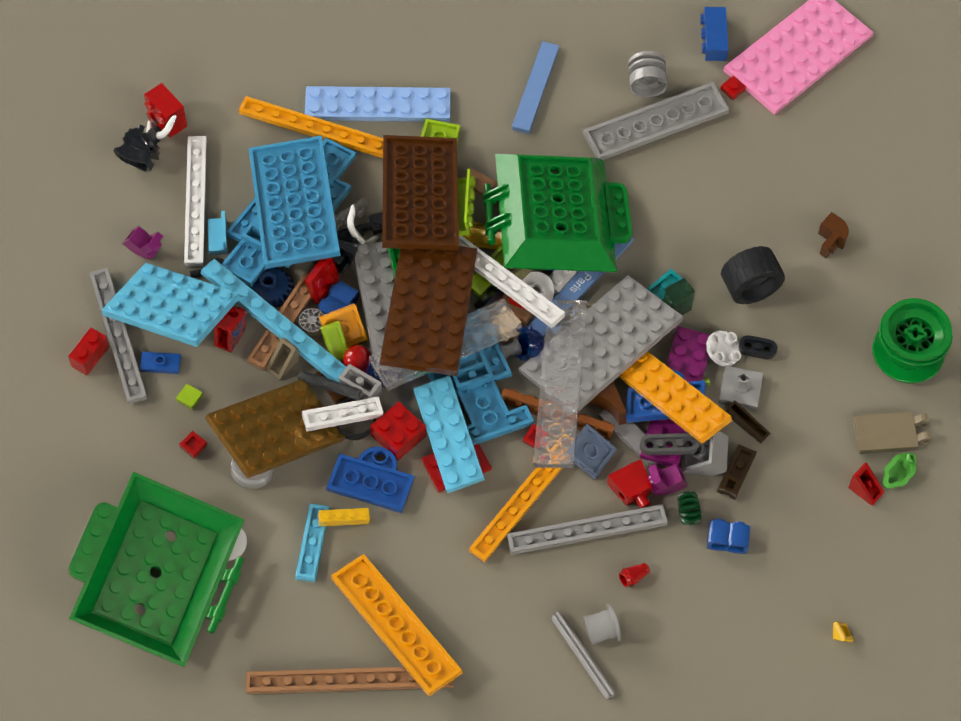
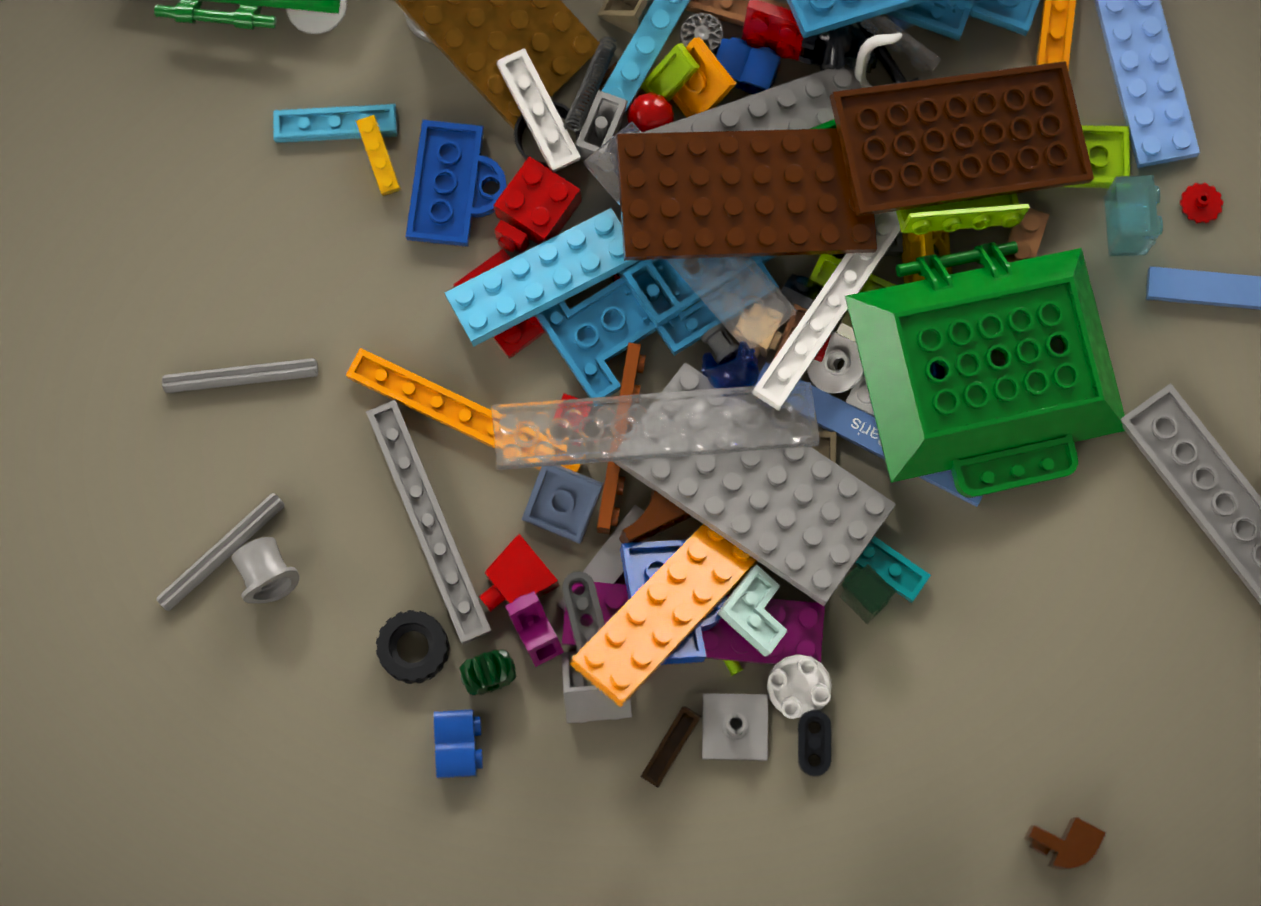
camera: 85 degrees right, 15 degrees up
medium nougat plate [246,667,454,694] -> none
light orange plate [331,554,462,696] -> none
red cone [619,563,650,587] -> none
dark brown plate [717,444,757,500] -> none
black tyre [721,246,785,305] -> none
none -> light grey axle [162,358,318,393]
none -> black tyre [376,610,449,684]
none -> red plate [494,220,529,253]
none -> light aqua plate [717,564,787,656]
none -> clear light blue brick [1104,175,1163,256]
none -> red piece [1179,183,1224,224]

